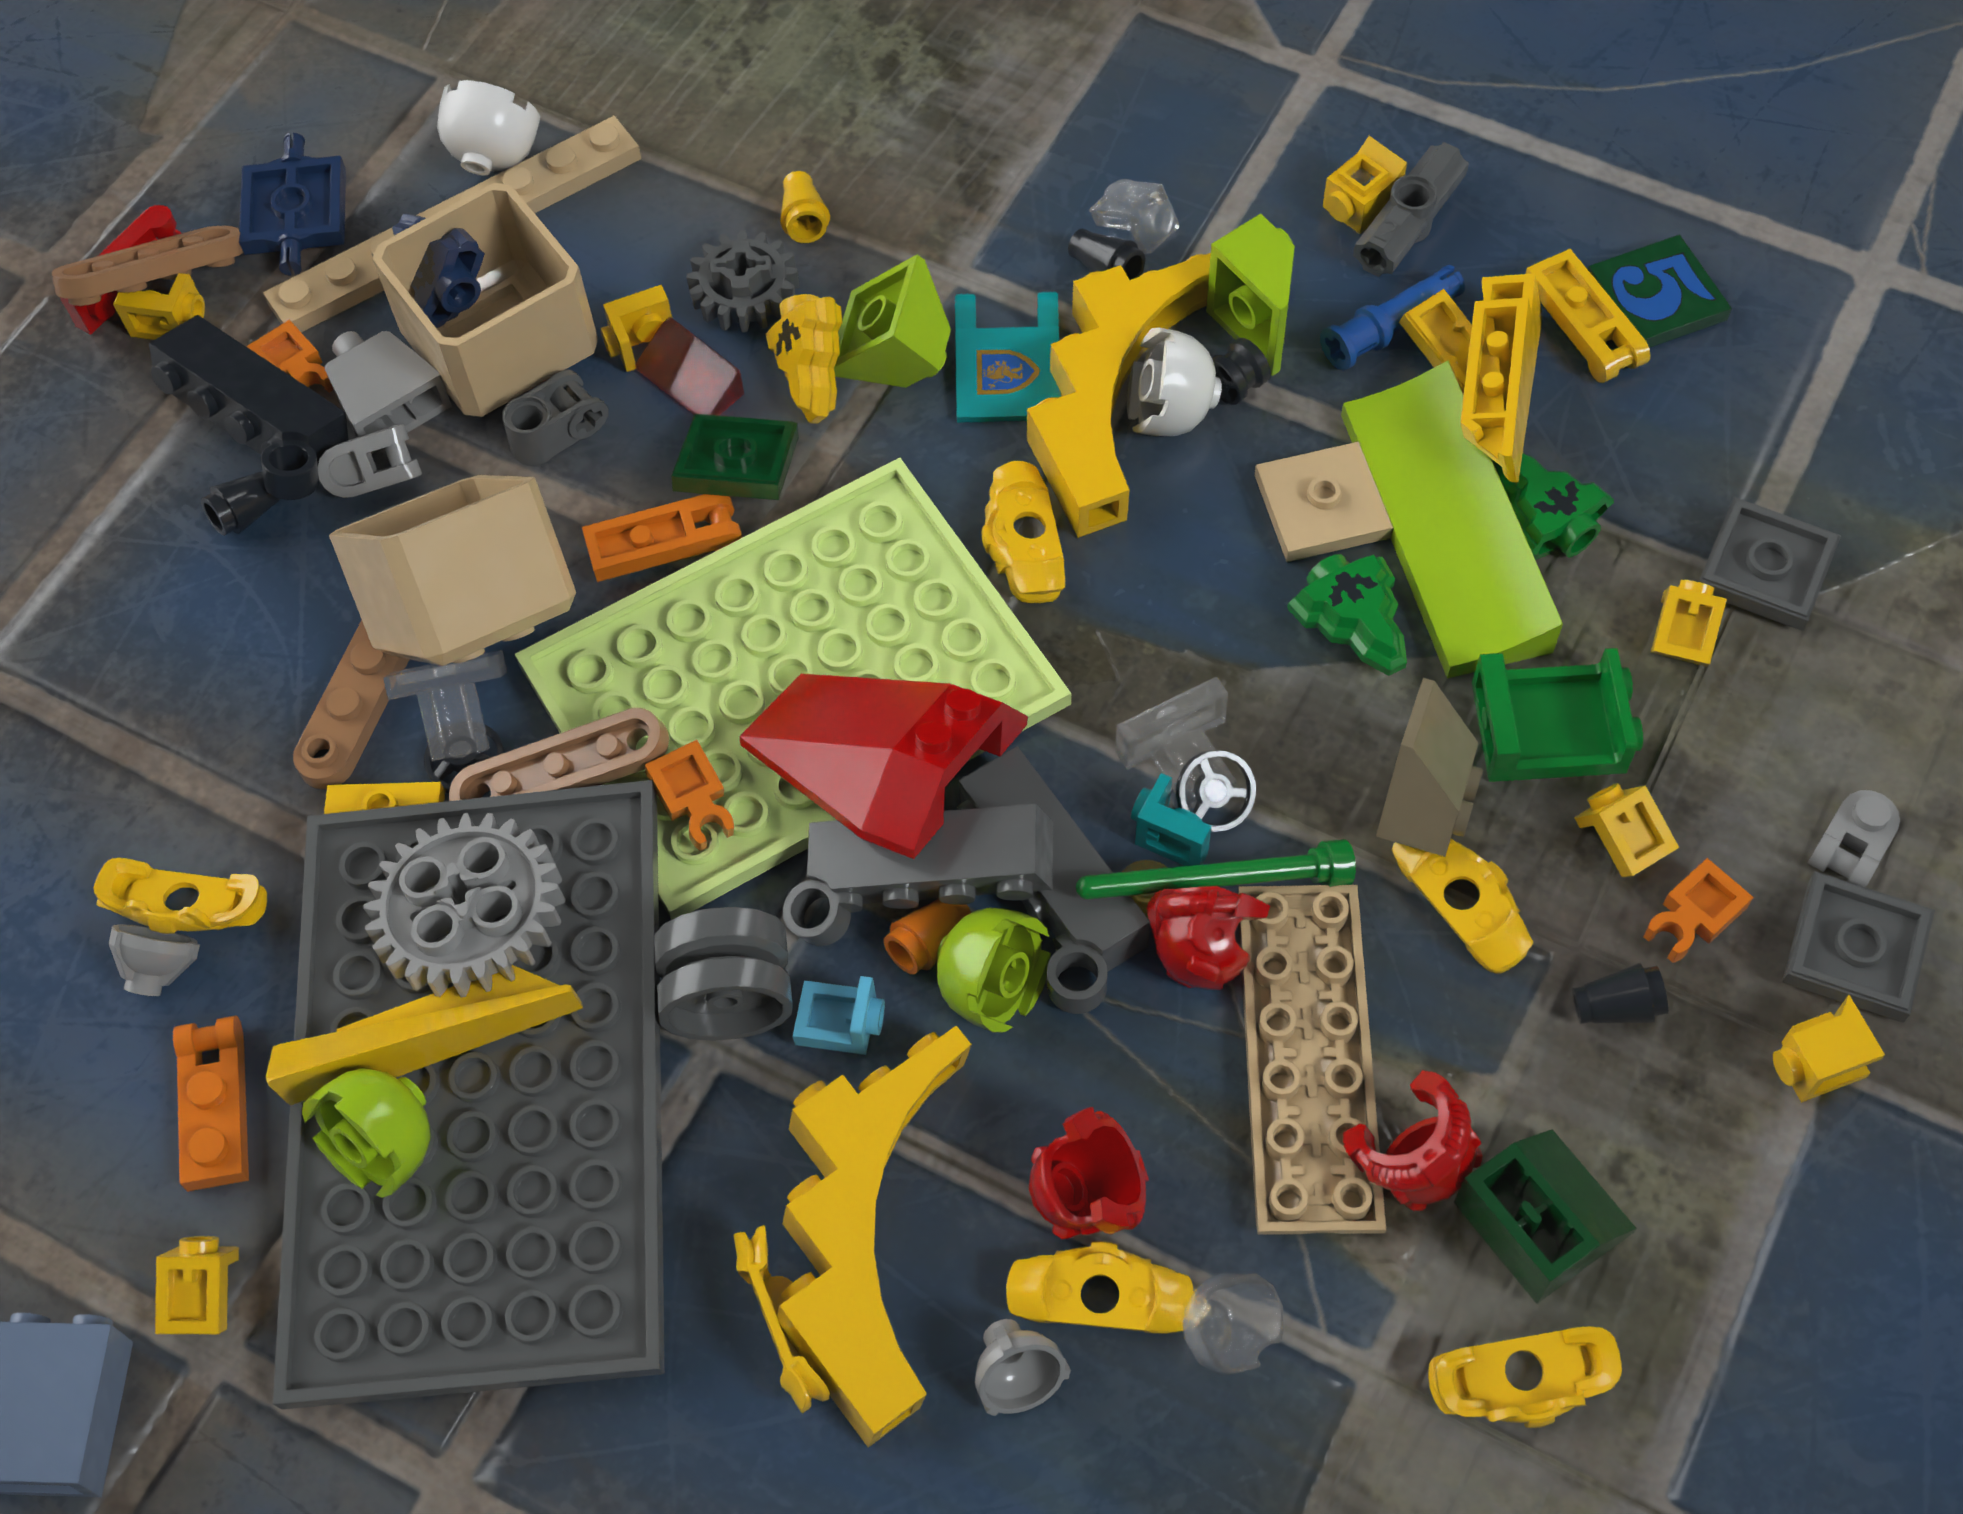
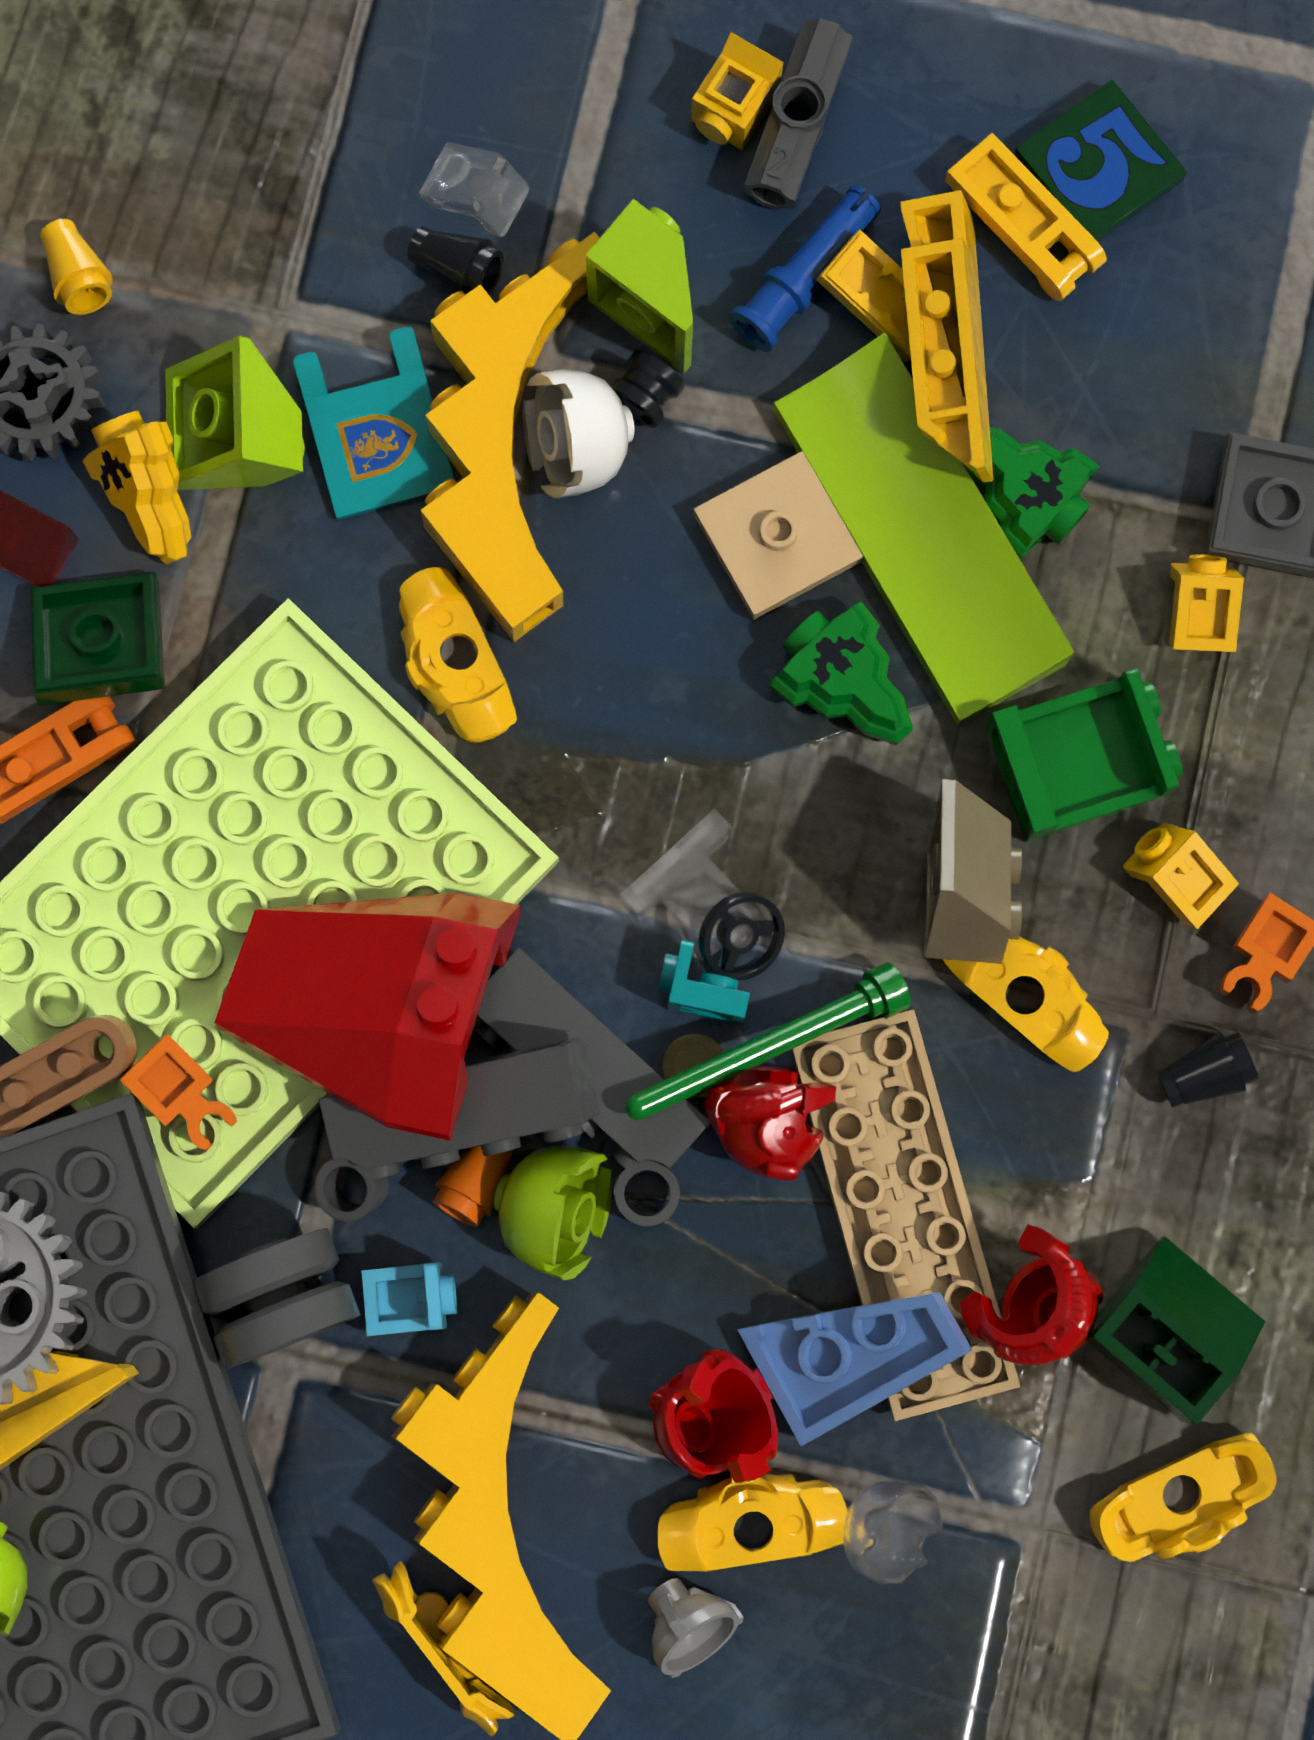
camera: 20 degrees left, 20 degrees up
none -> medium blue wing [737,1291,972,1446]

